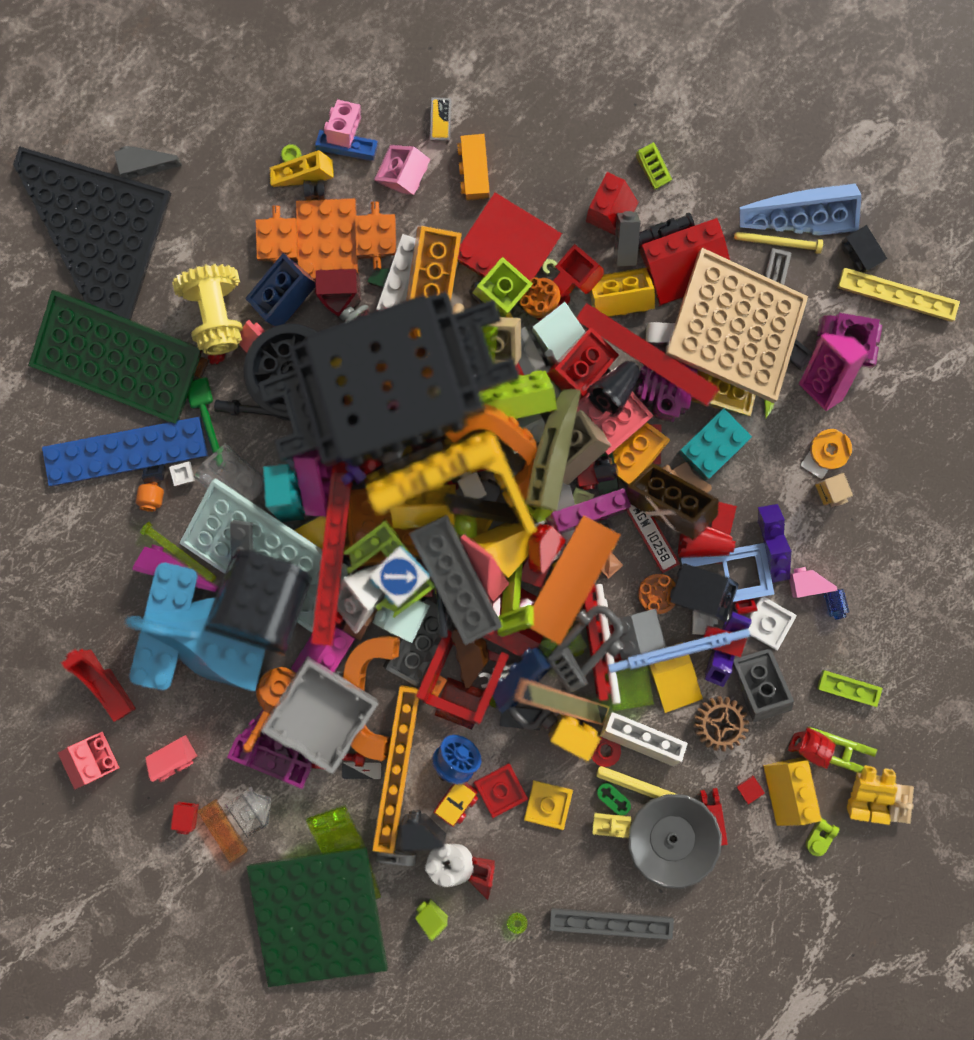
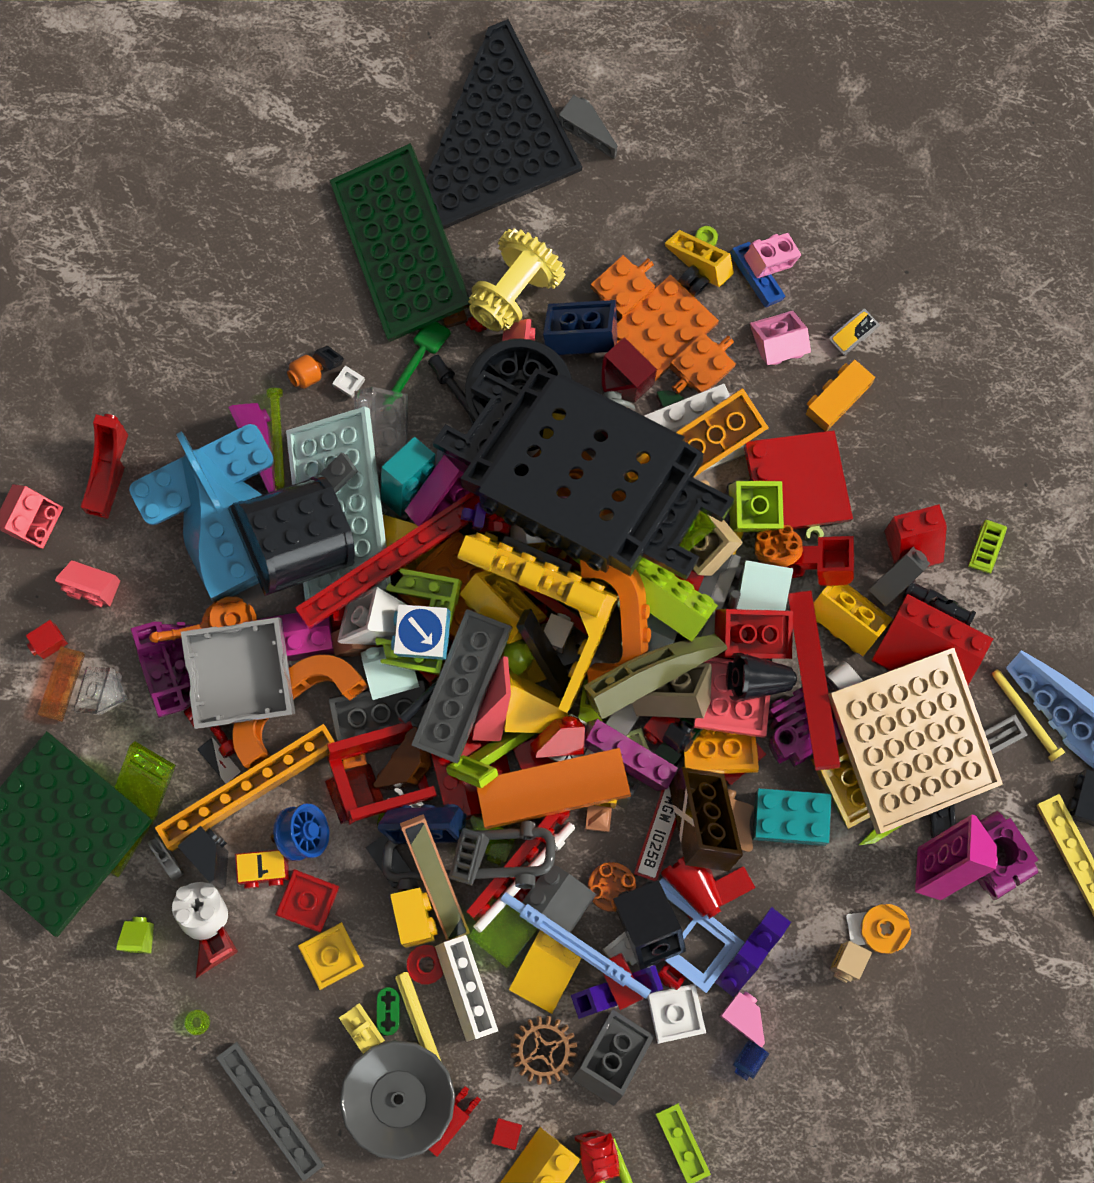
camera: 45 degrees right, 10 degrees down
blue plate [42,417,208,487] -> none

